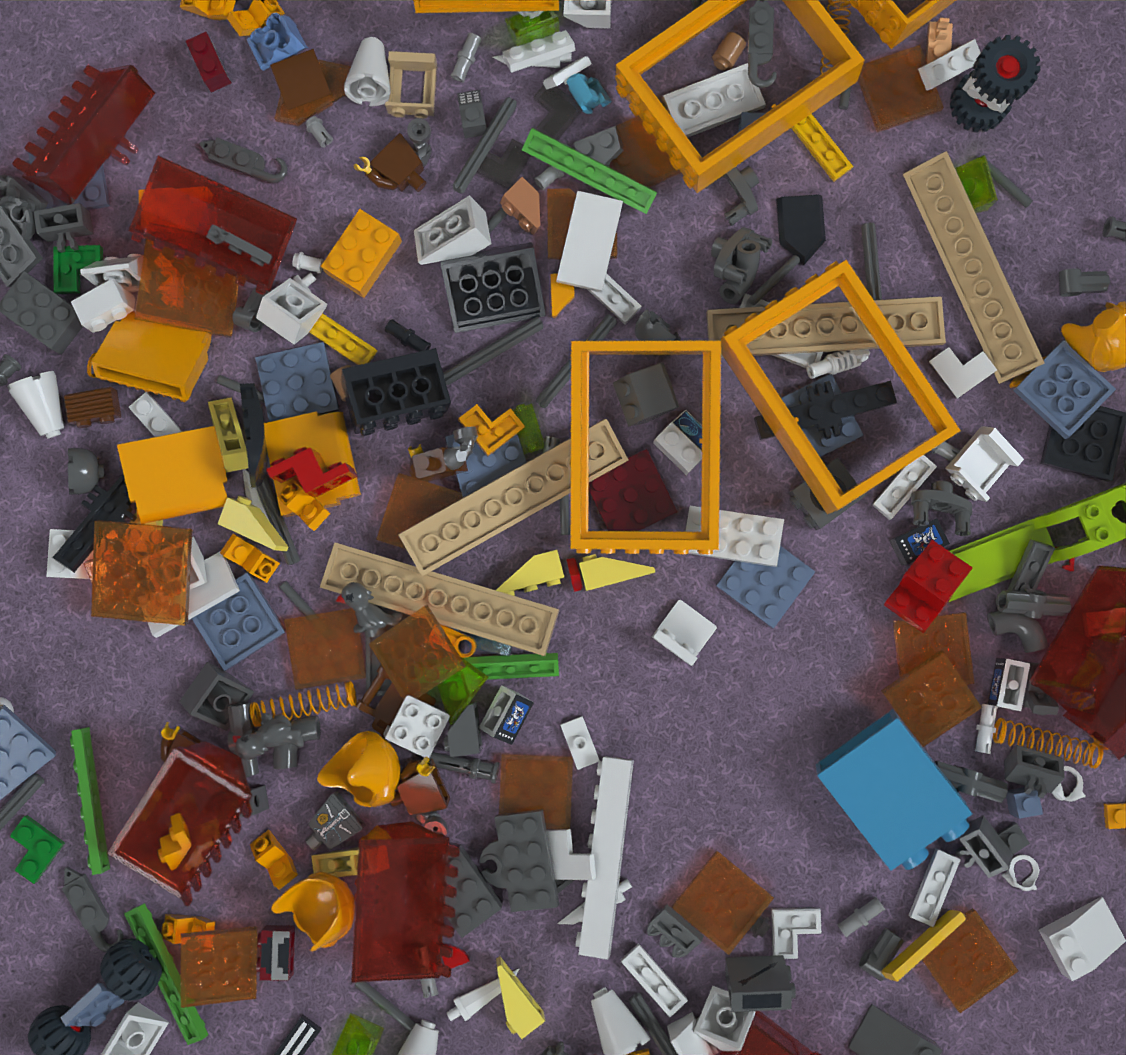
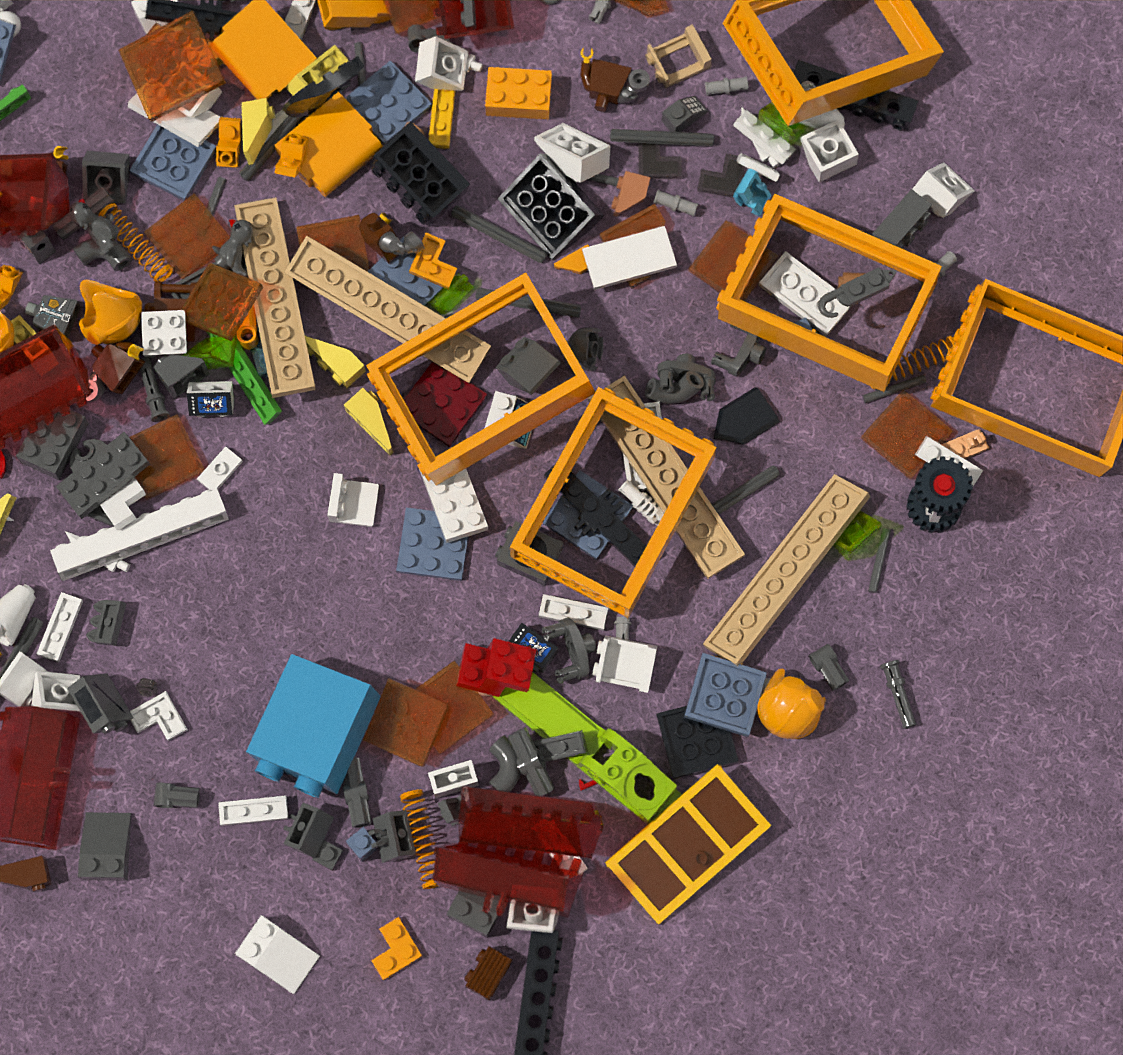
camera: 60 degrees right, 10 degrees down
red bracket [266,447,358,498] -> none
white pin [292,252,324,273] -> none
white cone [344,37,391,106] -> none
black pin [385,319,431,352] -> none
bright green plate [522,128,657,214] -> none
red tile [566,558,582,592] -> none
dark grey wing [574,126,624,186] -> none
white plate [587,273,641,324] -> none
clear orange plate [672,850,774,955] -> none
dark grey bar [748,255,800,305] -> none
yellow tile [791,114,853,182] -> none
light grey pin [837,897,886,938] -> none
yellow tile [881,910,966,981] -> none
clear orange plate [922,908,1018,1013] -> none
white tile [929,347,997,398] -> none
white pin [975,704,998,754] -> none
white piece [1002,855,1040,891] -> none
white piece [1051,766,1085,802] -> none

